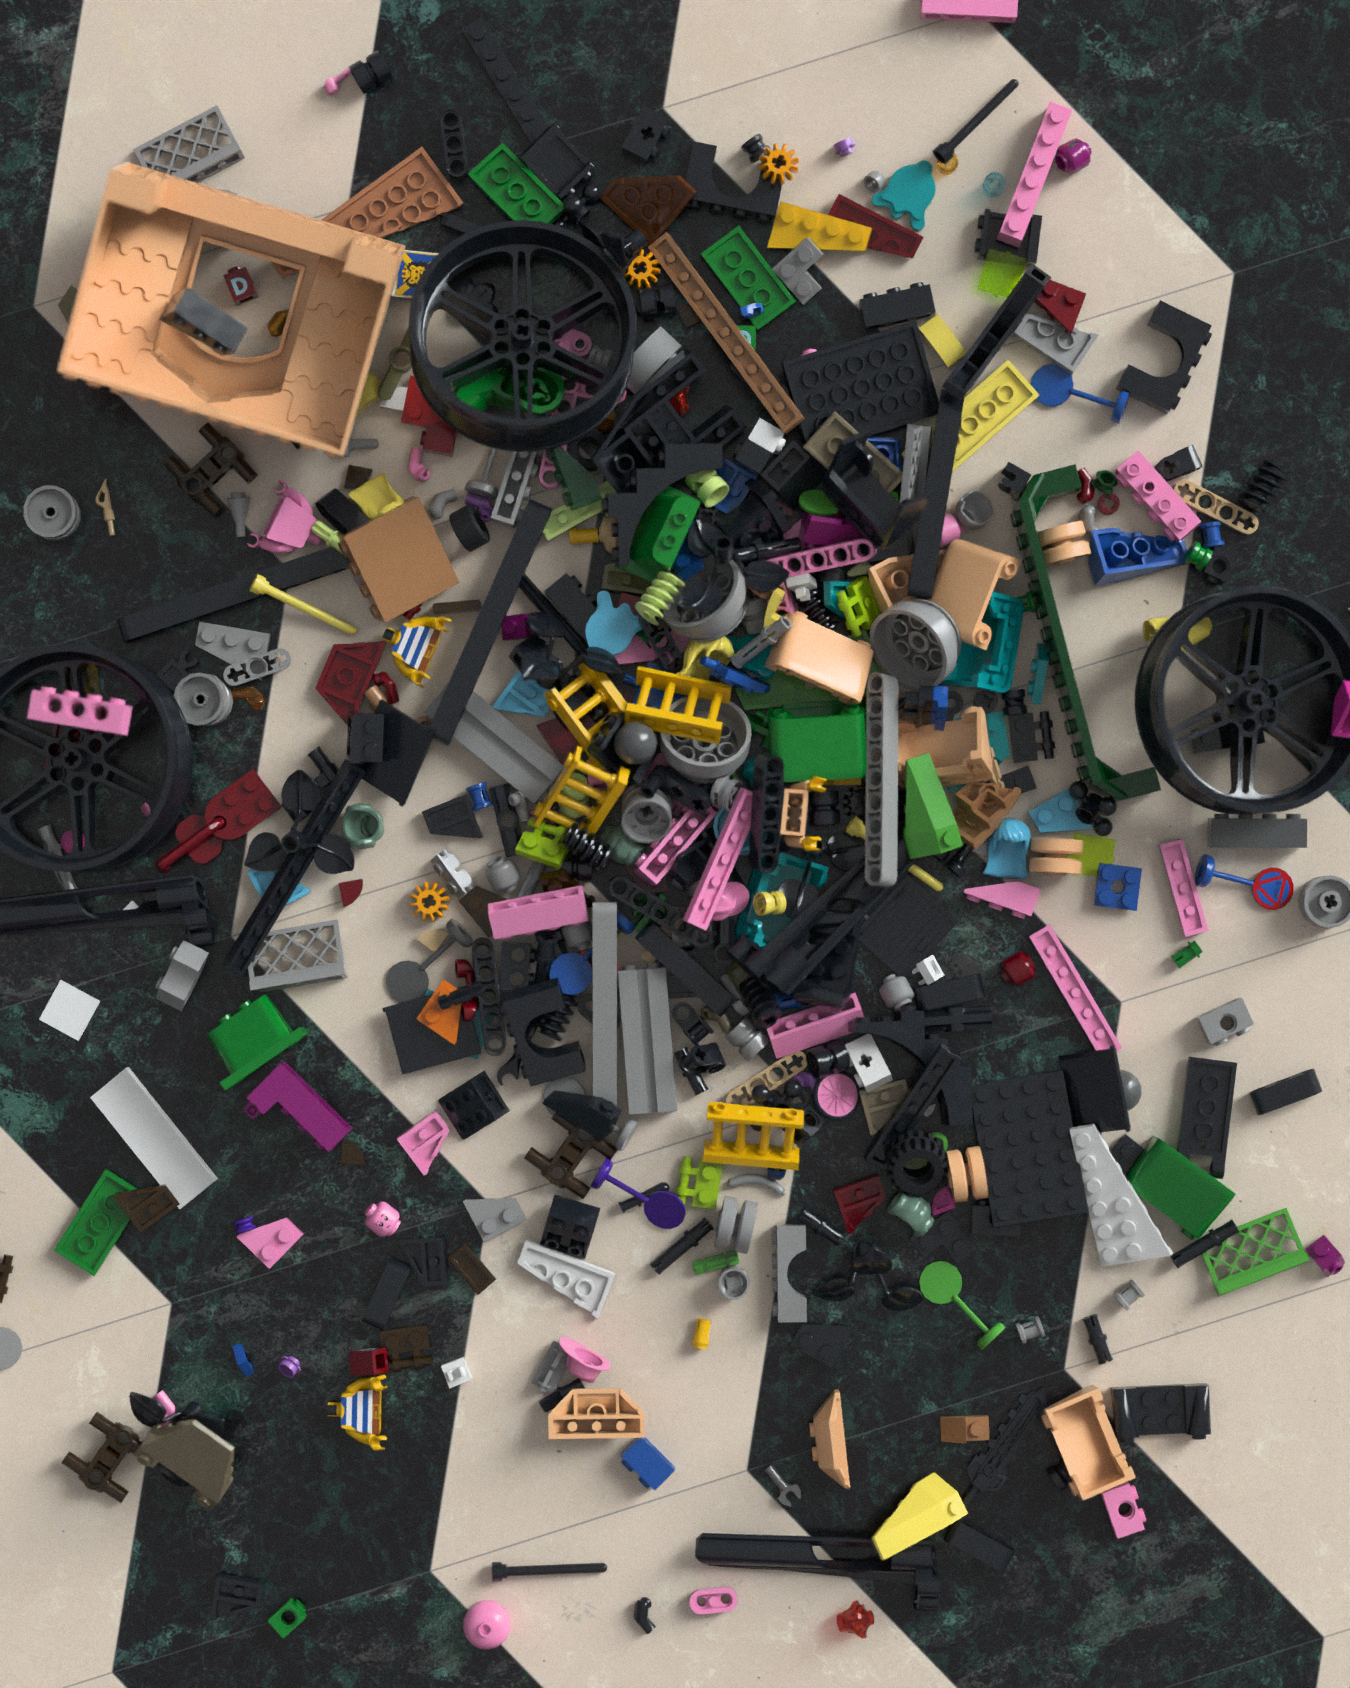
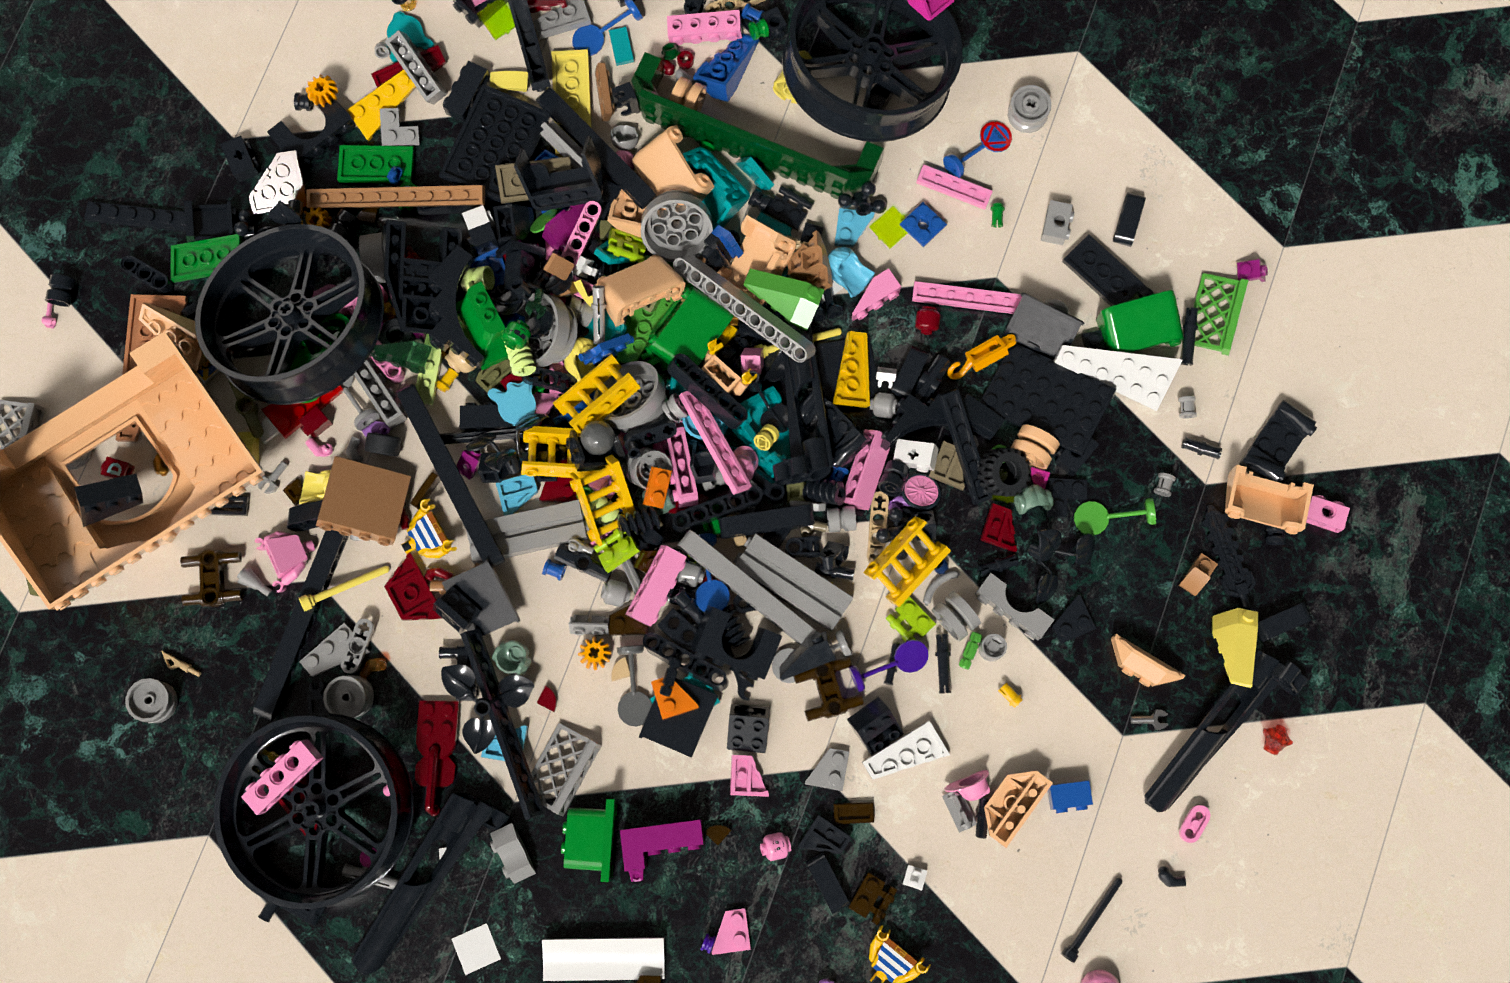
camera: 45 degrees left, 10 degrees down
yellowish green axle [311,521,348,558] -> none
dark red brick [349,1347,389,1376] -> none
black wing [422,794,483,838] -> none
dark red bar [455,959,479,1022] -> none
medium lavender plate [834,137,856,157] -> none
black wheel [973,690,998,714] -> none
light nougat wheel [1029,838,1083,876] -> none
dark grey brick [1208,813,1307,848] -> none
none -> light nougat wedge [139,302,207,371]
none -> light grey brick [385,30,448,105]
none -> green head [502,320,531,350]
none -> clear green bar [525,288,547,319]
none -> medium nougat slope [544,253,574,280]
none -> medium nougat plate [595,63,614,122]
none -> teal tile [608,27,634,66]
none -> orange plate [643,466,672,509]
none -> bright pink panel [741,348,764,374]
none -> yellow wing [833,331,870,408]
none -> light orange piece [947,334,1016,380]

